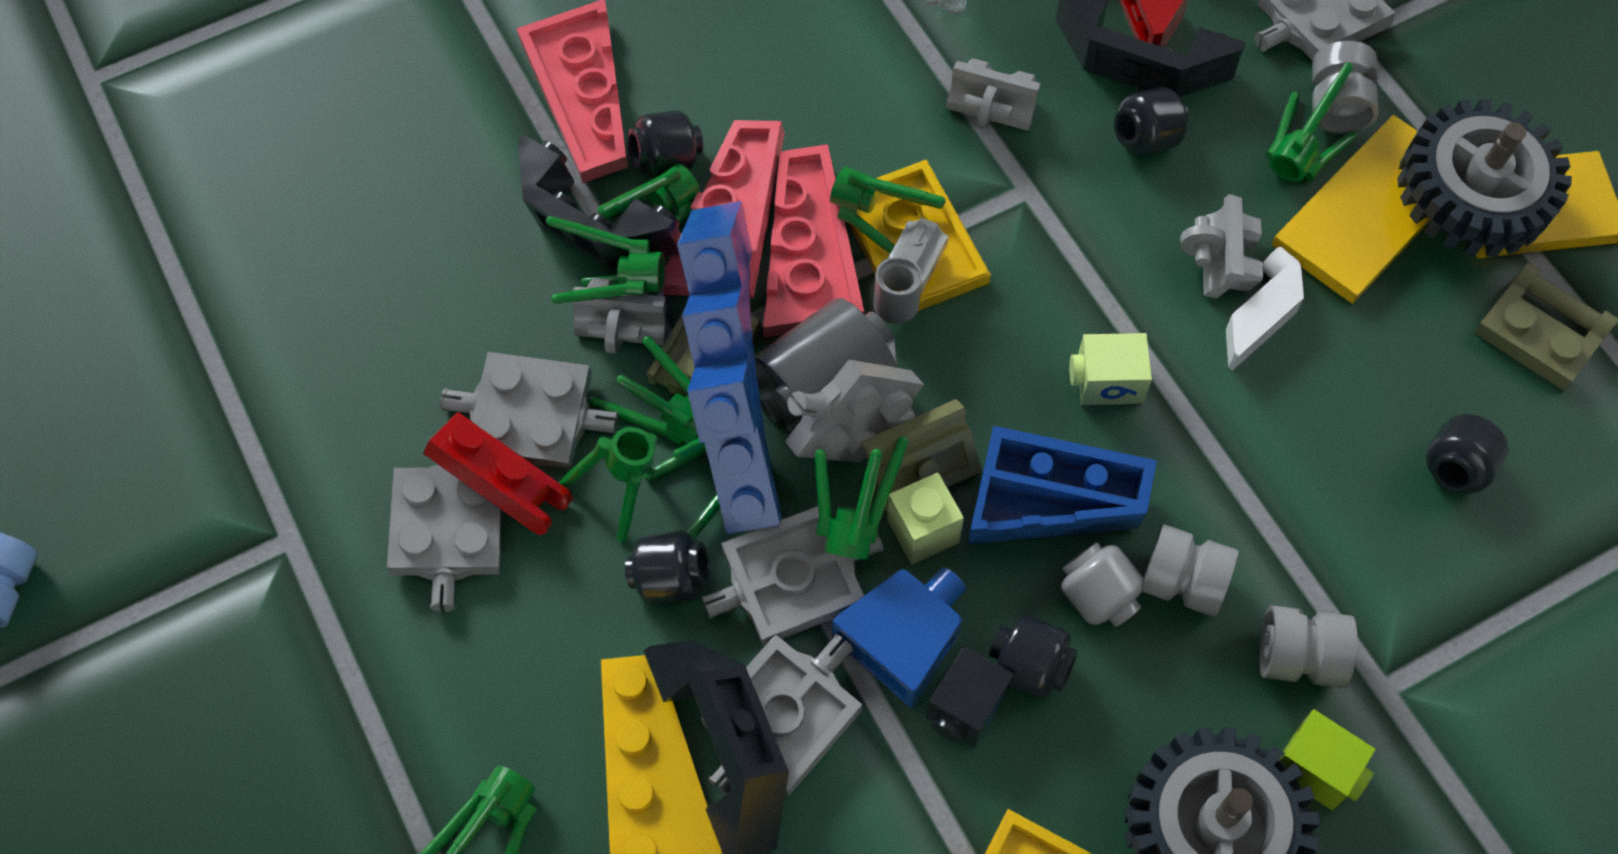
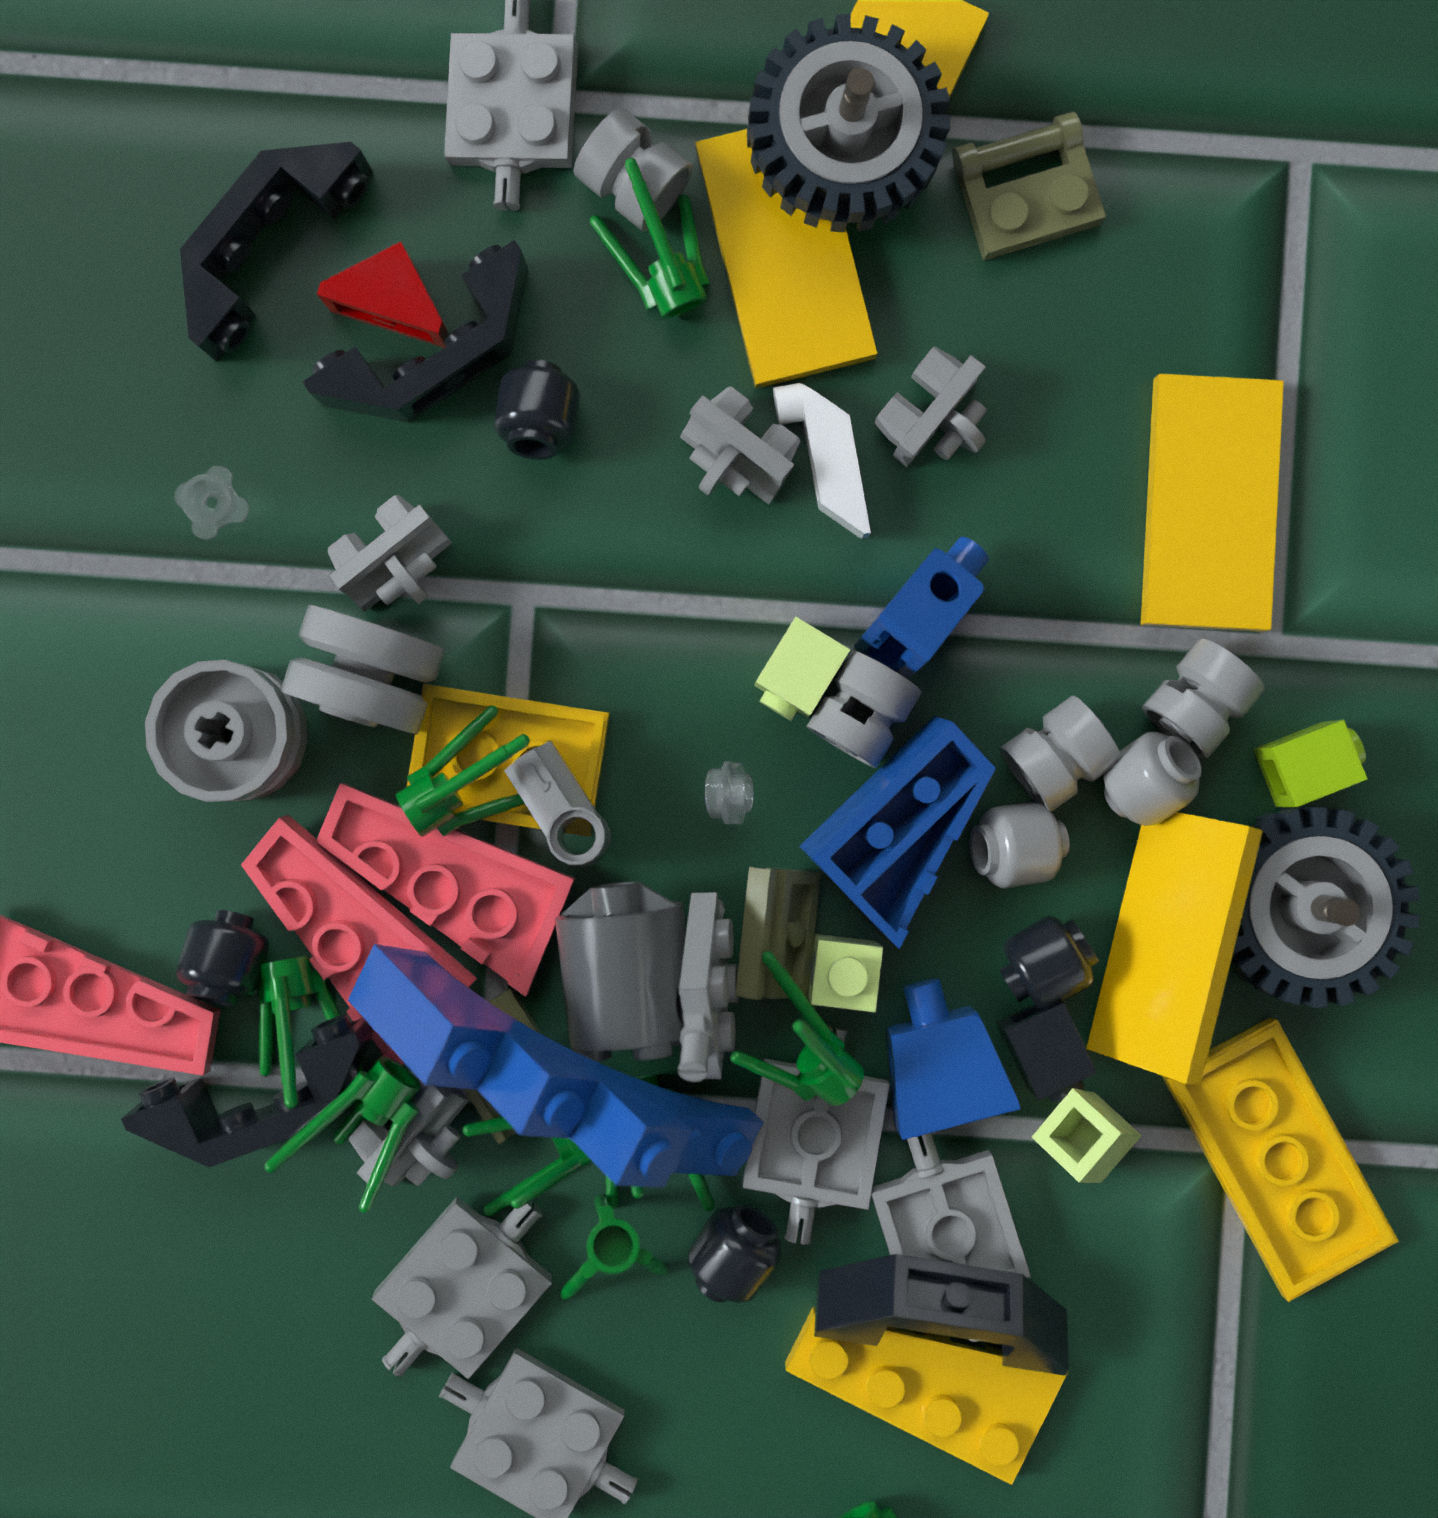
camera: 60 degrees left, 25 degrees up
red hinge [423,412,573,535] -> none
black head [1425,414,1509,494] -> none
none -> light grey wheel [145,660,308,802]
none -> light grey wheel [280,605,446,734]
none -> clear plate [705,761,754,824]
none -> light grey wheel [806,650,922,768]
none -> blue torso [854,537,989,680]
none -> light grey hips [874,346,987,468]
none -> yellowish green brick [1032,1088,1142,1183]
none -> yellow tile [1086,812,1263,1086]
none -> light grey head [1103,732,1202,826]
none -> yellow tile [1141,374,1284,632]

